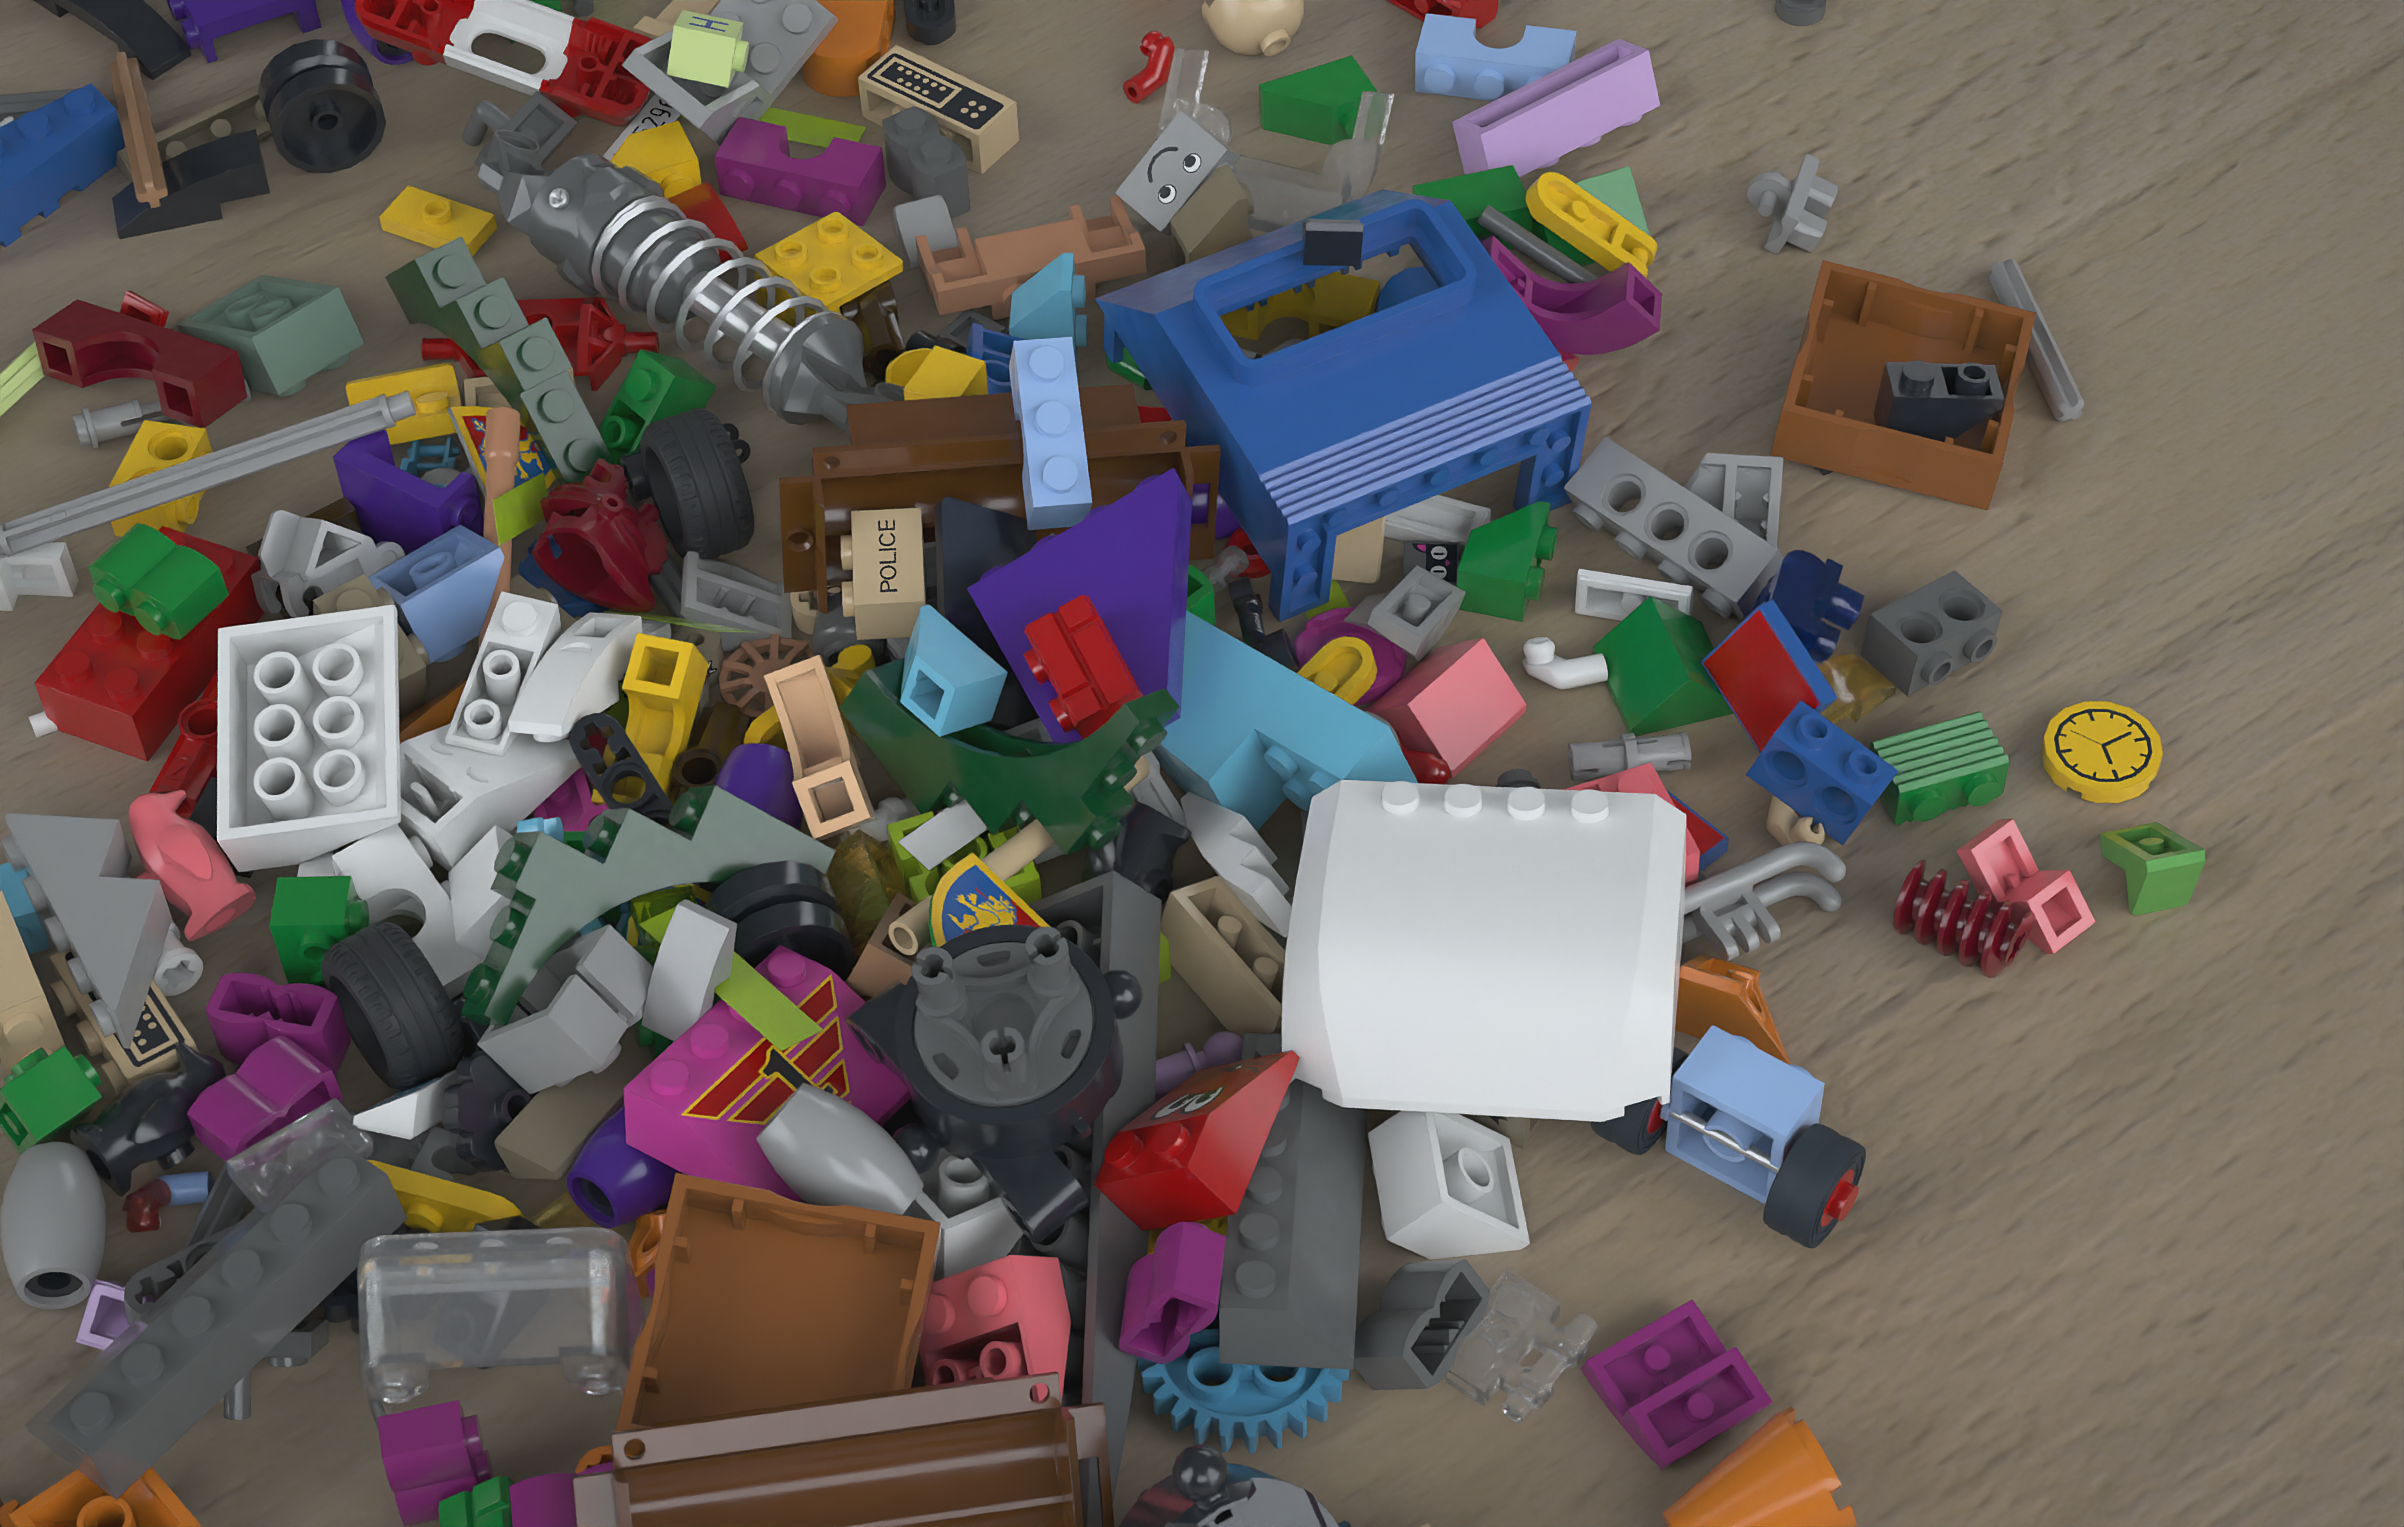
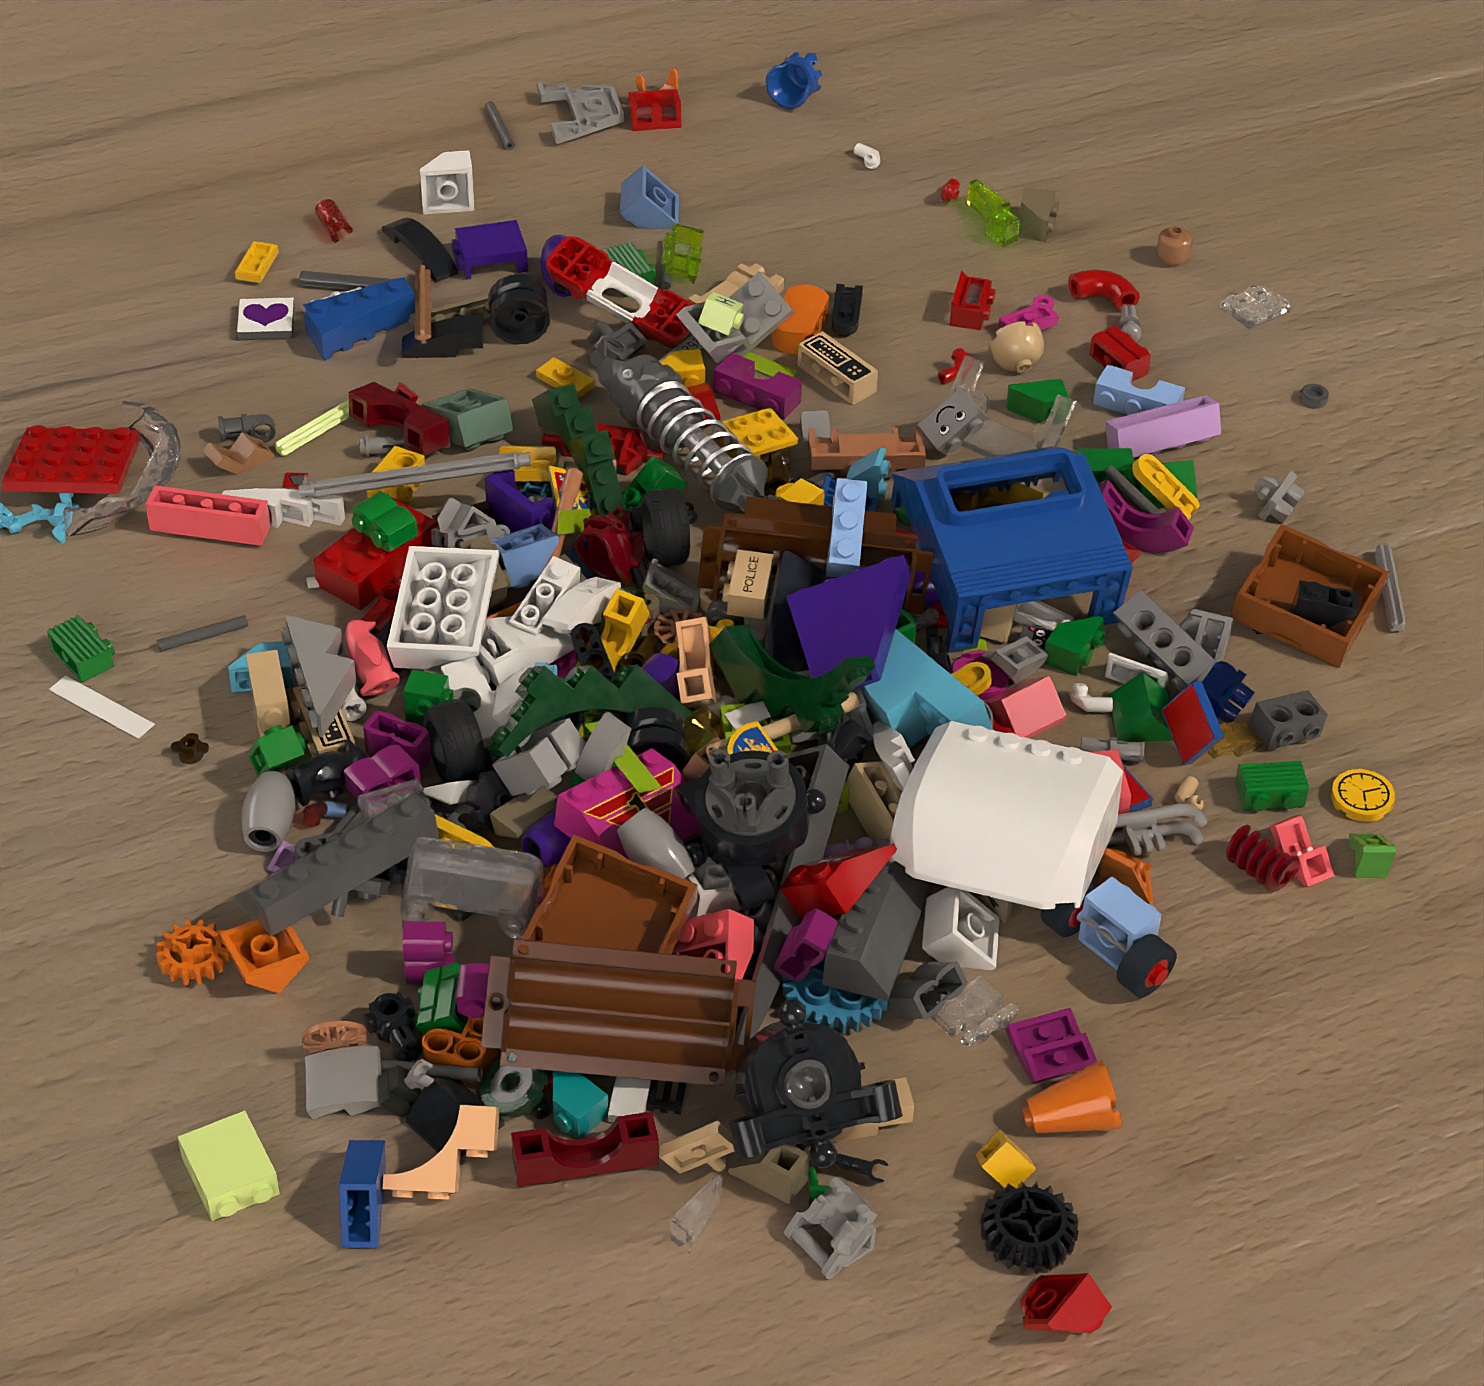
camera: 10 degrees right, 5 degrees down
dark grey brick [882,106,970,219] -> none
medium azure slope [900,605,1008,737] -> none
red brick [1023,594,1143,740] -> none
dark tan slope [1170,164,1254,268] -> none
black slope [1302,219,1363,266] -> none
blue brick [1746,700,1898,845] -> none

